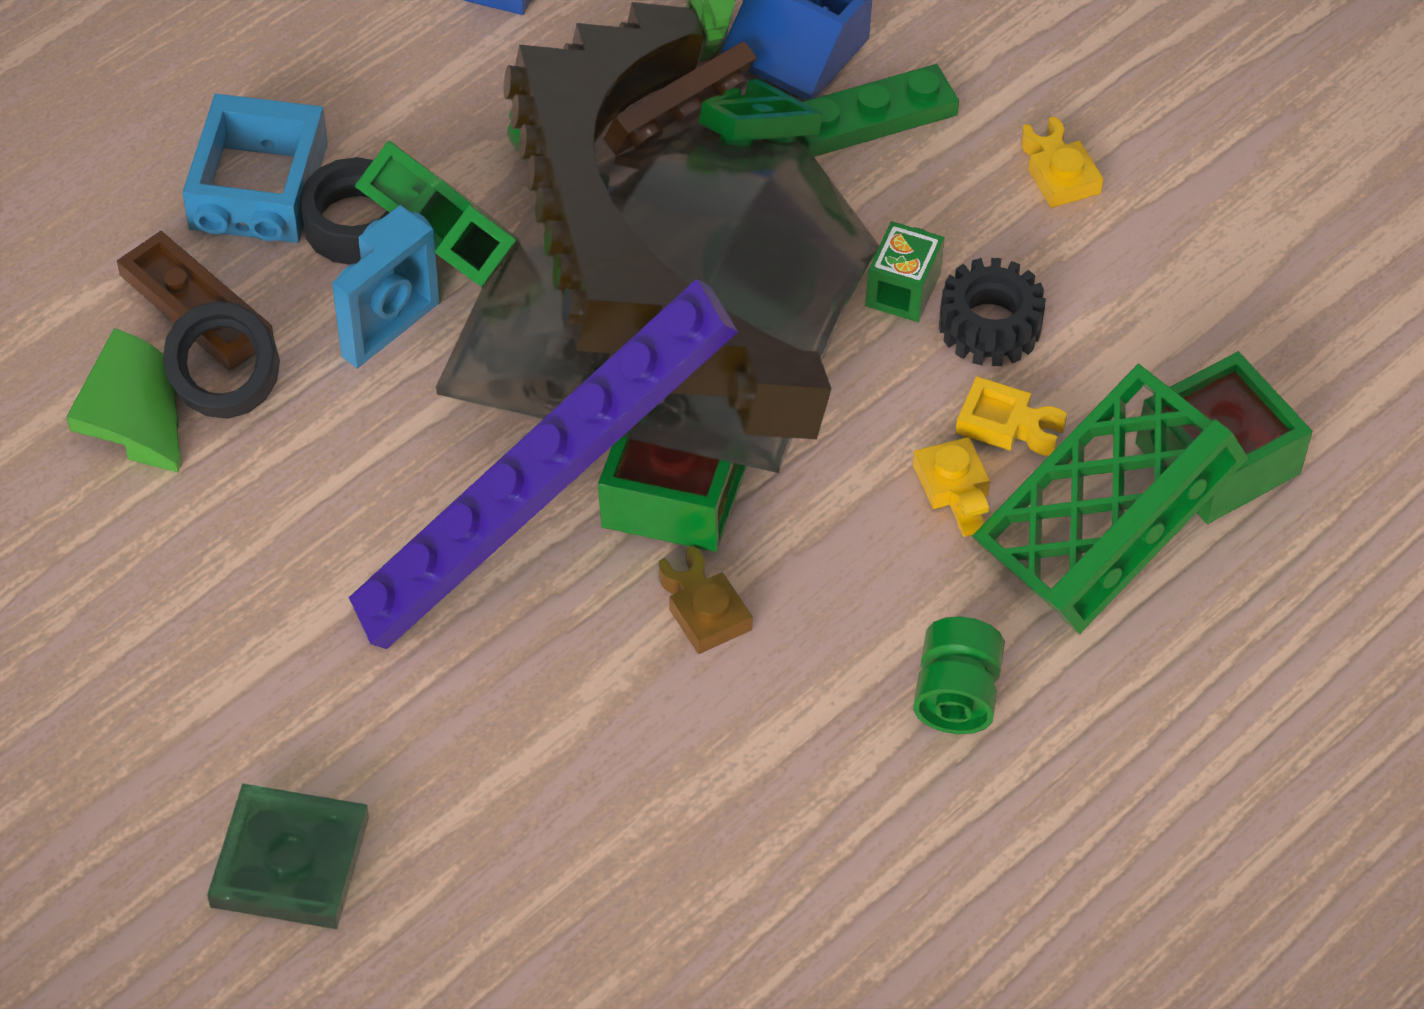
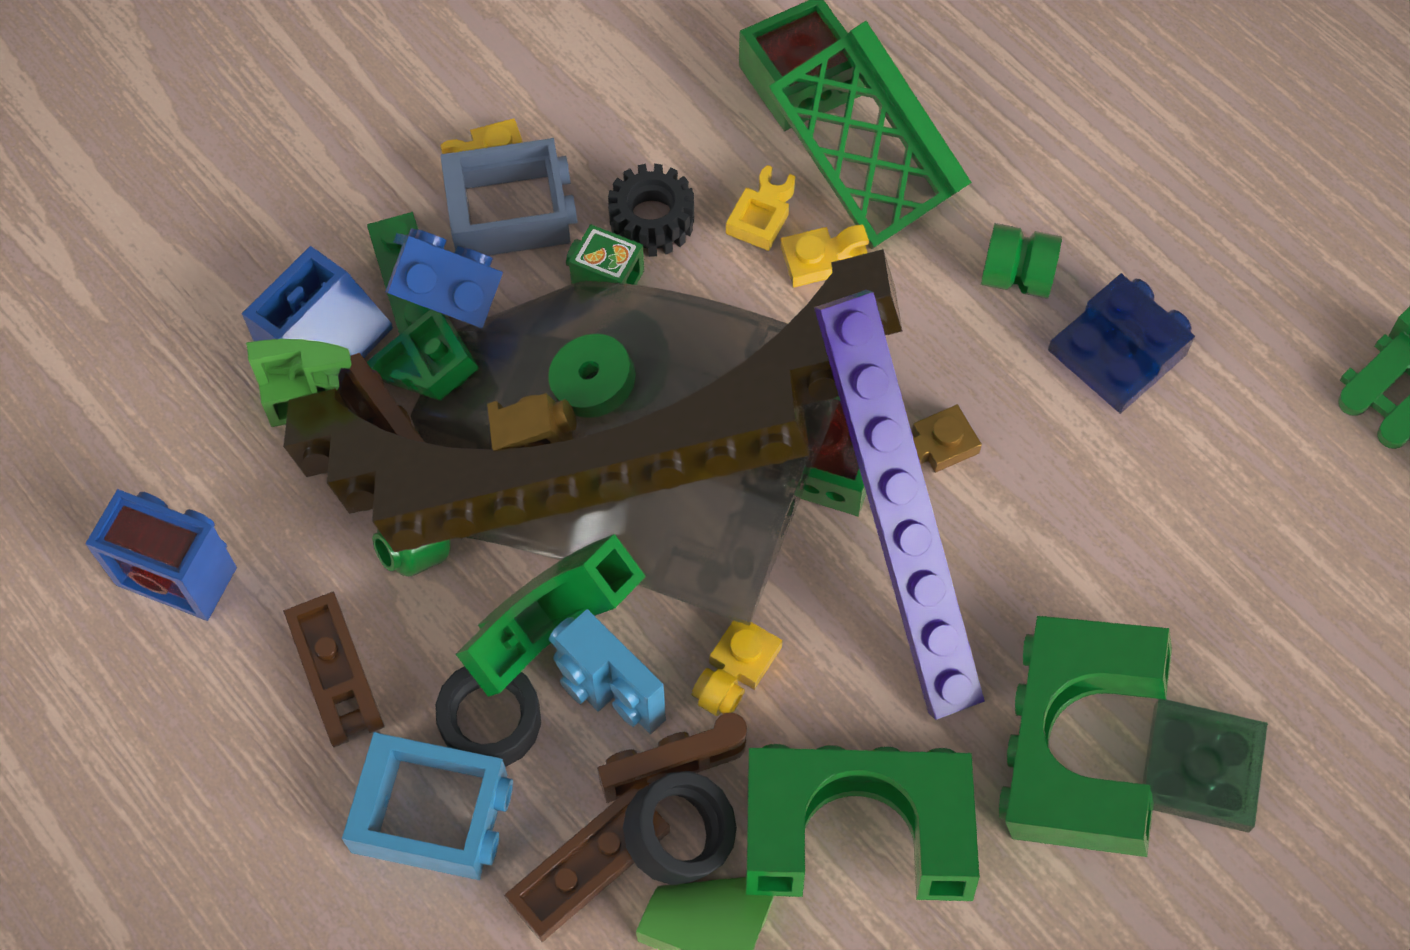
camera: 85 degrees left, 10 degrees up
none -> reddish brown plate [283,591,385,748]
none -> blue bracket [385,228,503,329]
none -> sand blue window [440,138,577,256]
none -> pearl gold brick [487,393,577,451]
none -> green piece [548,334,636,418]
none -> reddish brown plate [597,712,747,803]
none -> yellow plate [691,614,783,716]
none -> green arch [746,744,980,901]
none -> green arch [999,616,1172,857]
none -> clear blue plate [1048,273,1195,414]

